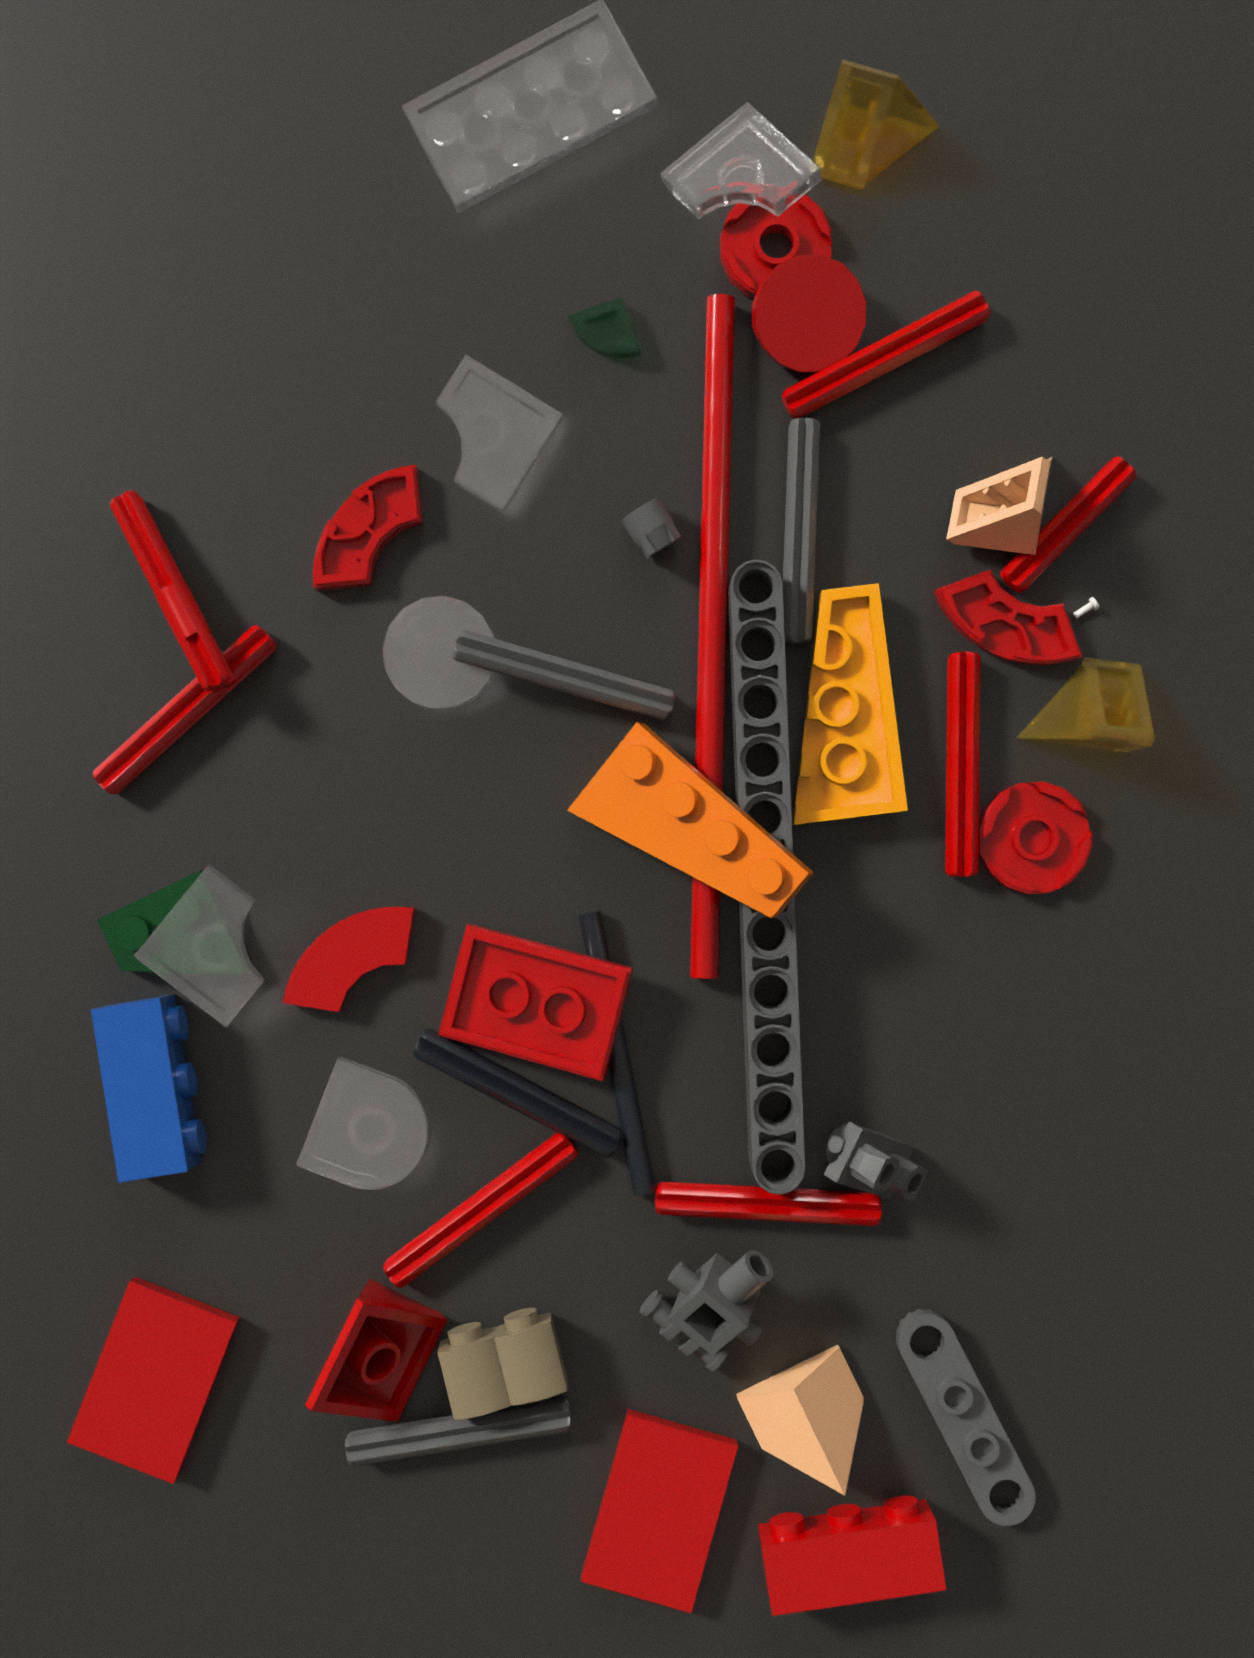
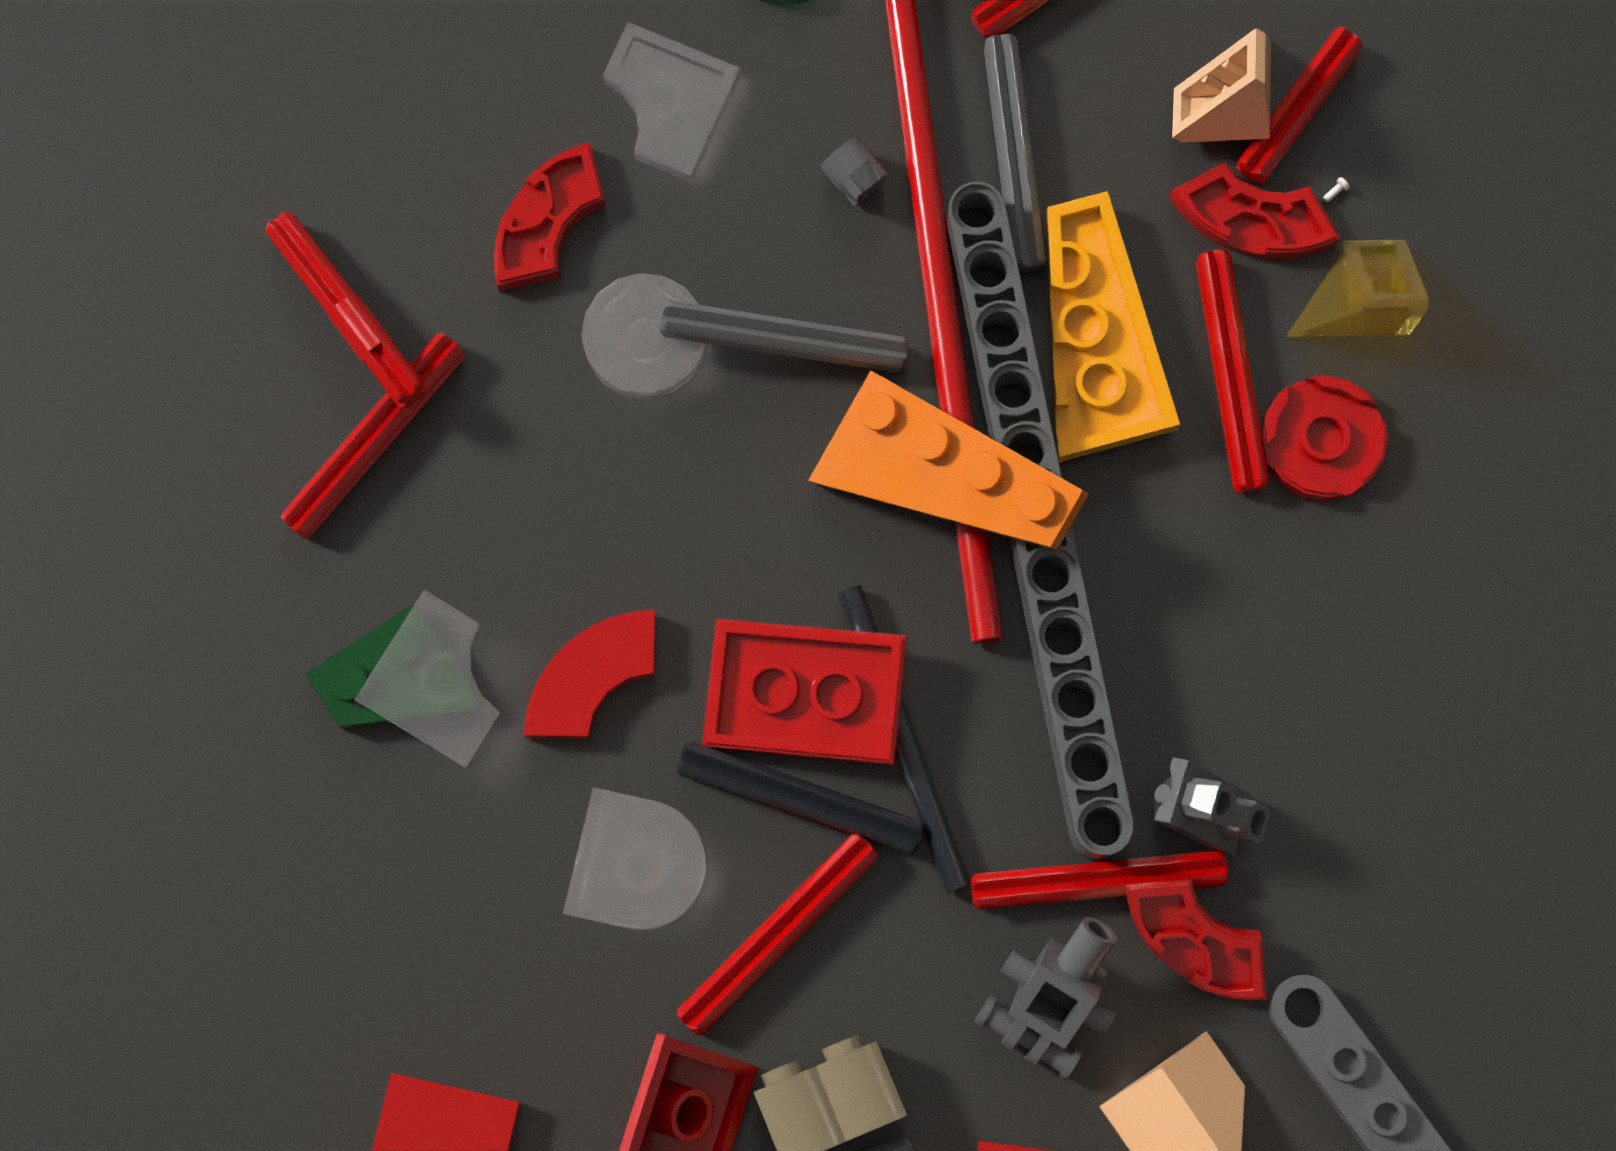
camera: 10 degrees left, 10 degrees down
blue brick [91,994,207,1183] -> none
none -> red tile [1124,873,1267,1000]

